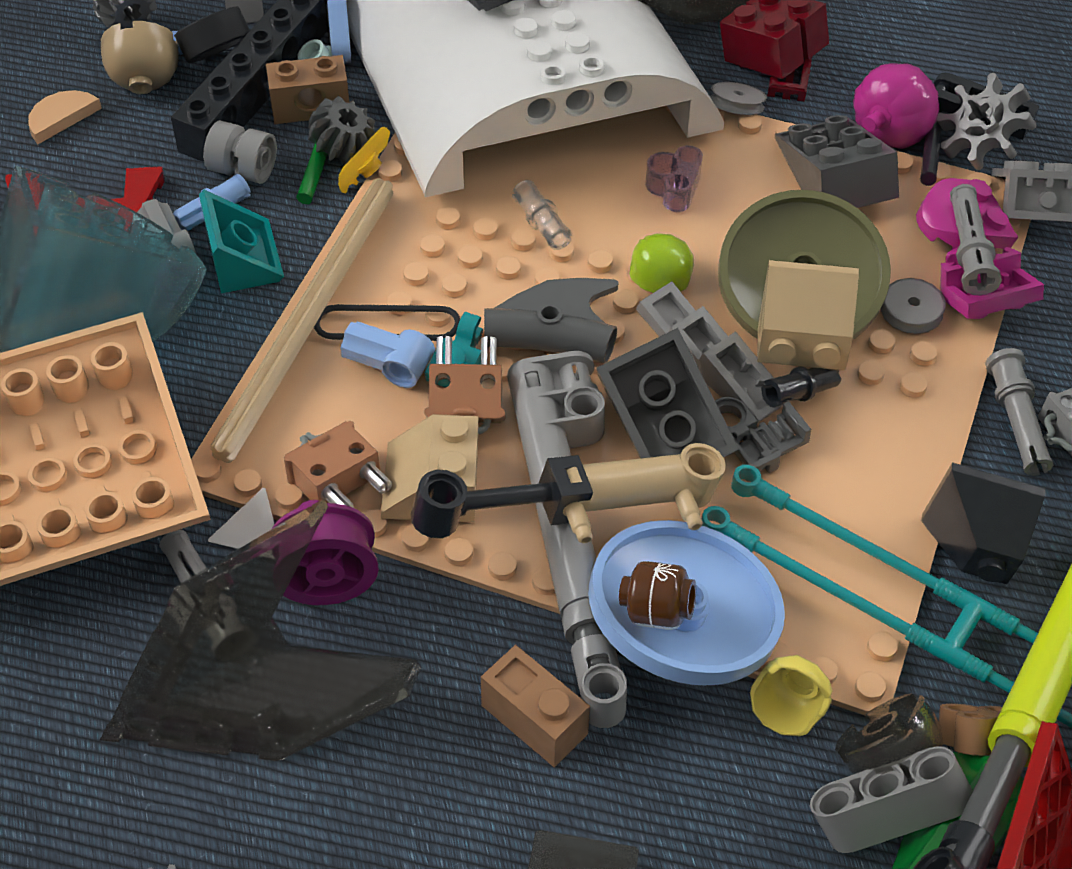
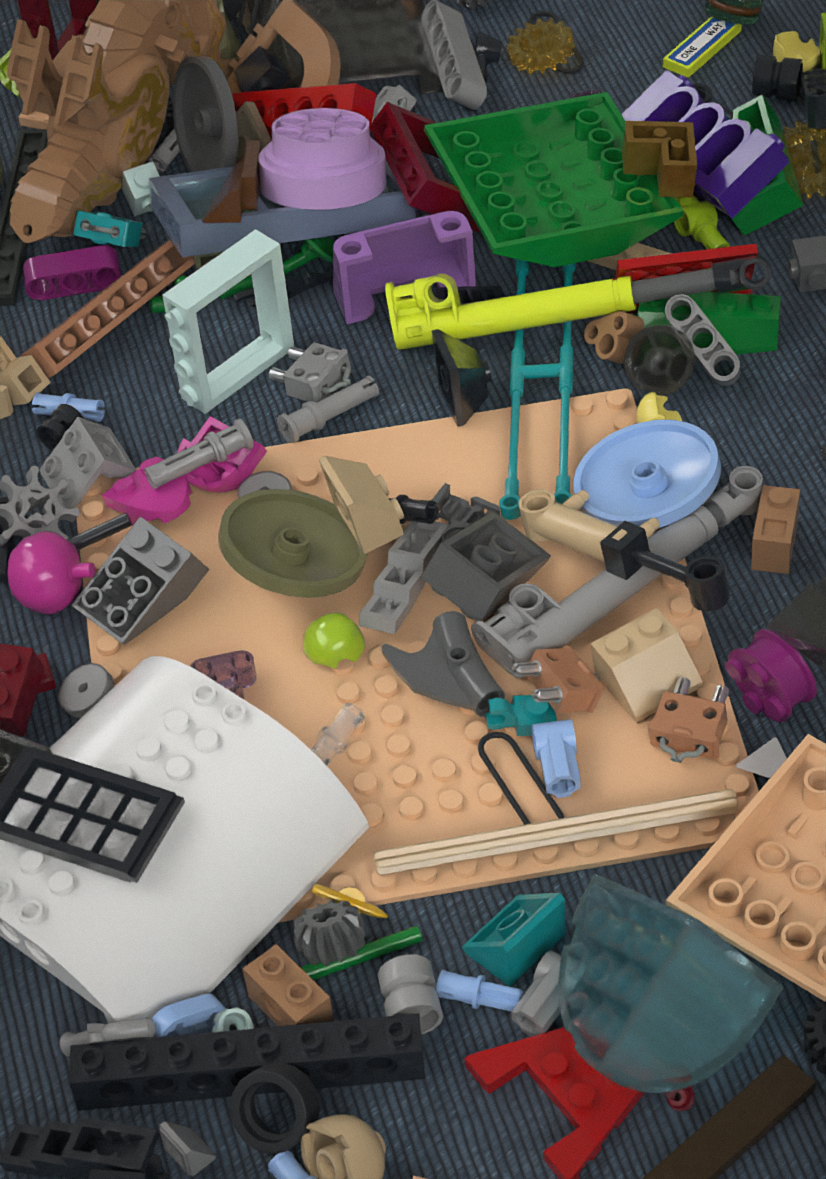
camera: 115 degrees left, 5 degrees down
reddish brown head [619,561,696,630] -> none

